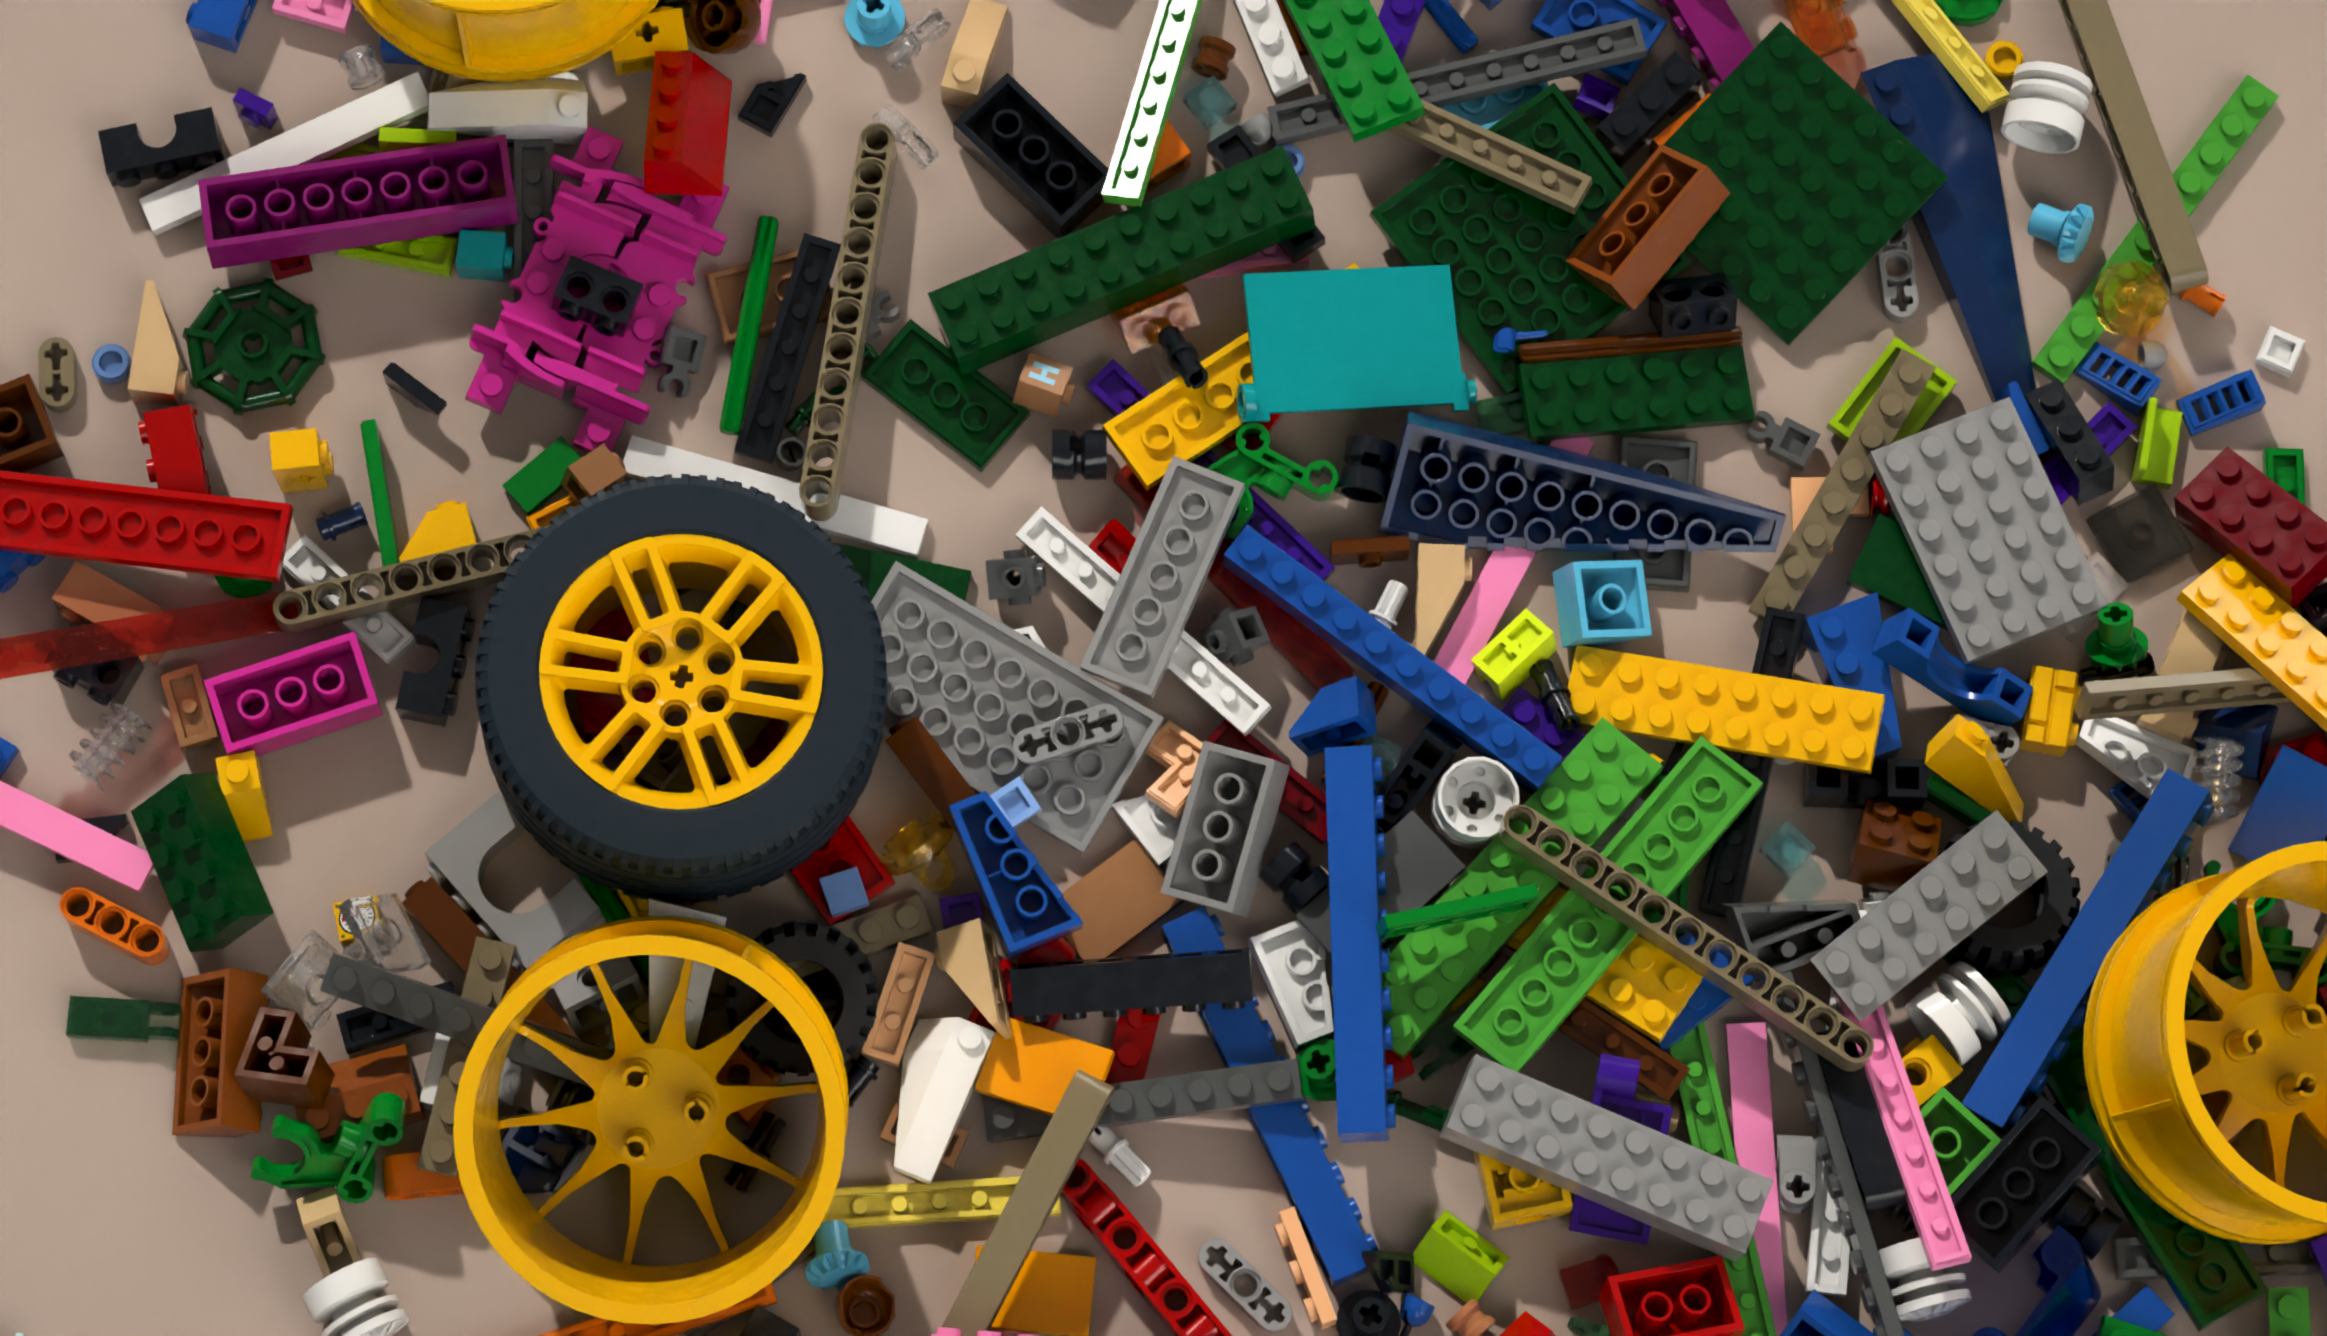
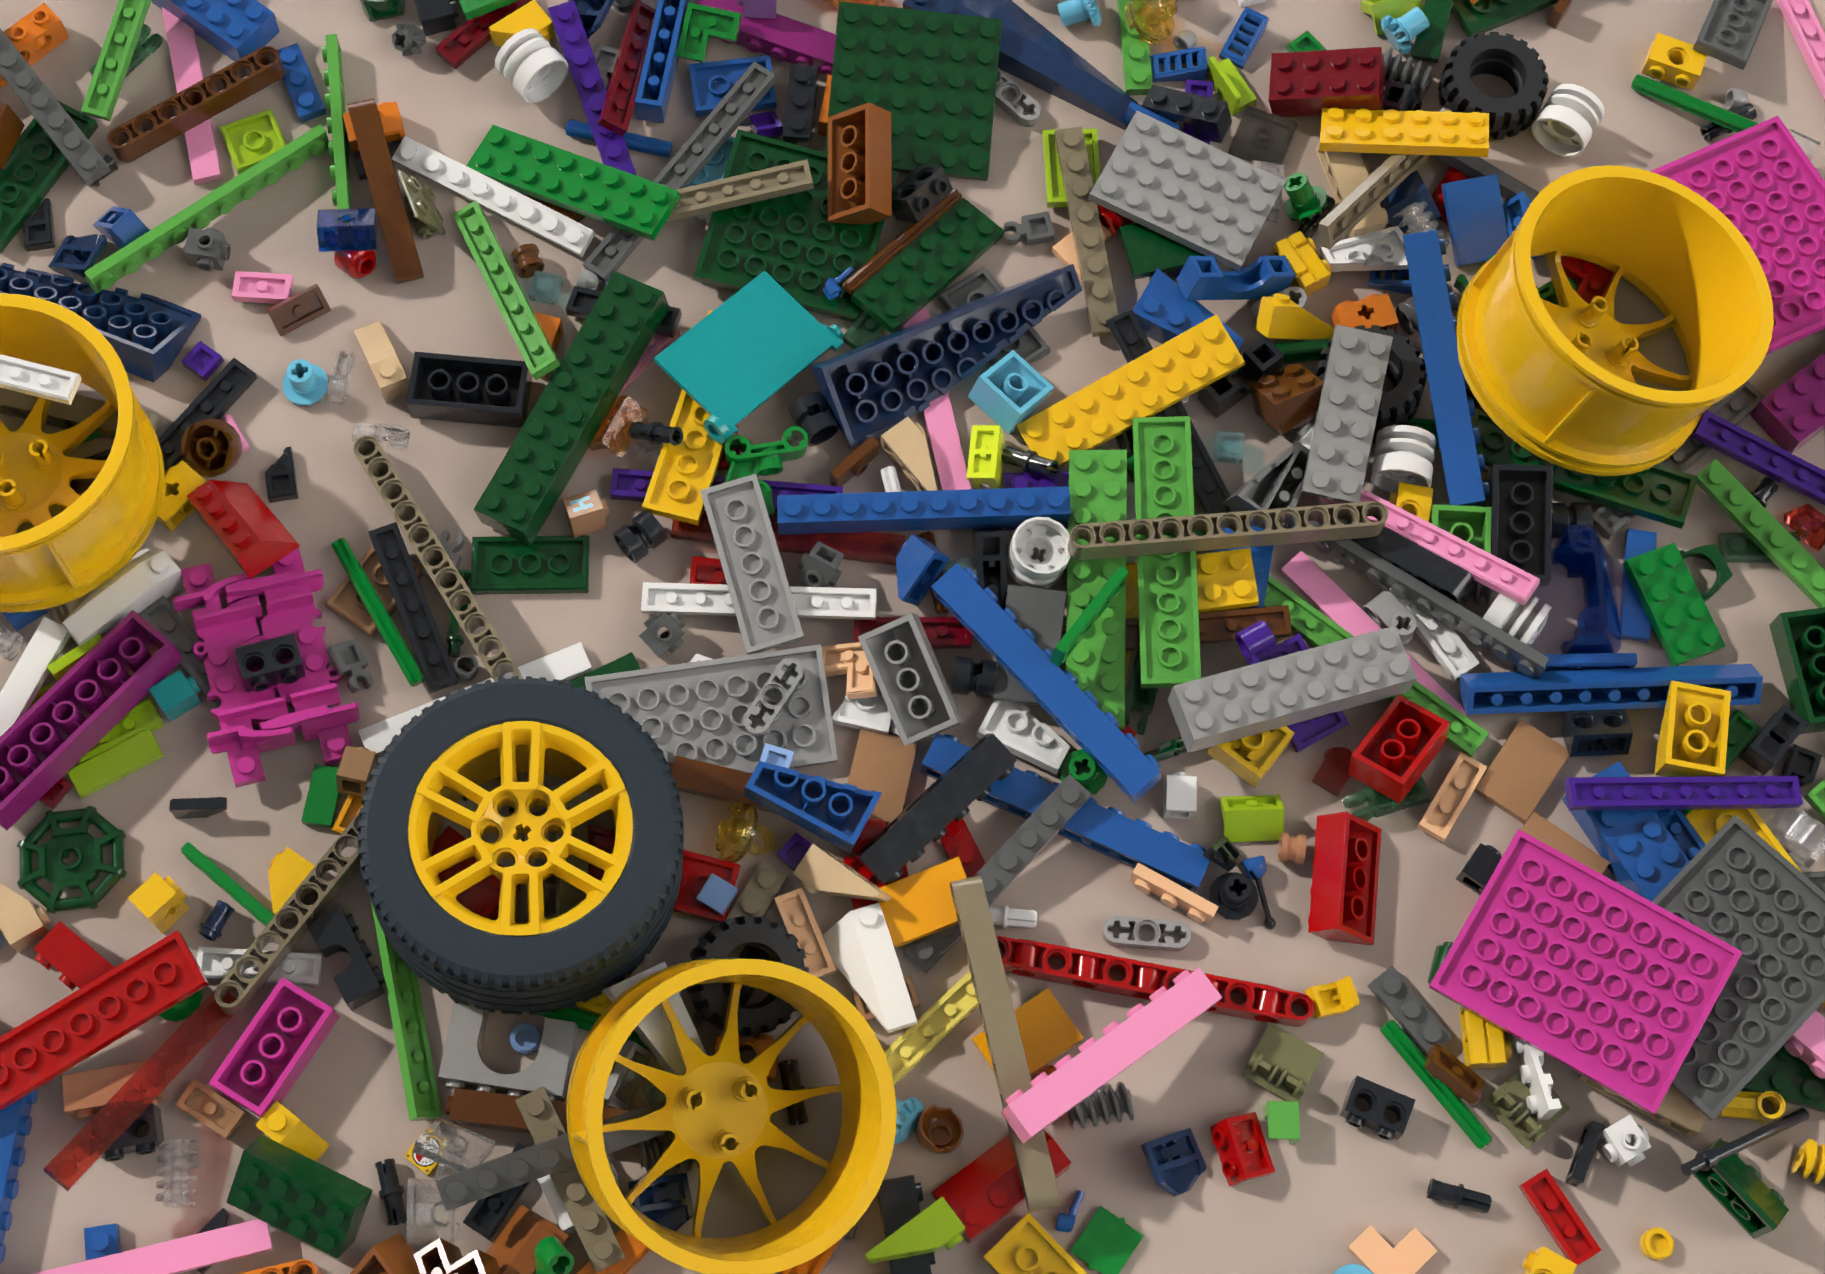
camera: 40 degrees left, 5 degrees down
none -> lime tile [68,729,165,799]
none -> bright green plate [371,903,442,1121]
none -> black pin [375,1158,409,1226]
none -> medium blue tile [510,1022,542,1055]
none -> white brick [1163,772,1197,820]
none -> orange brick [1331,293,1399,331]

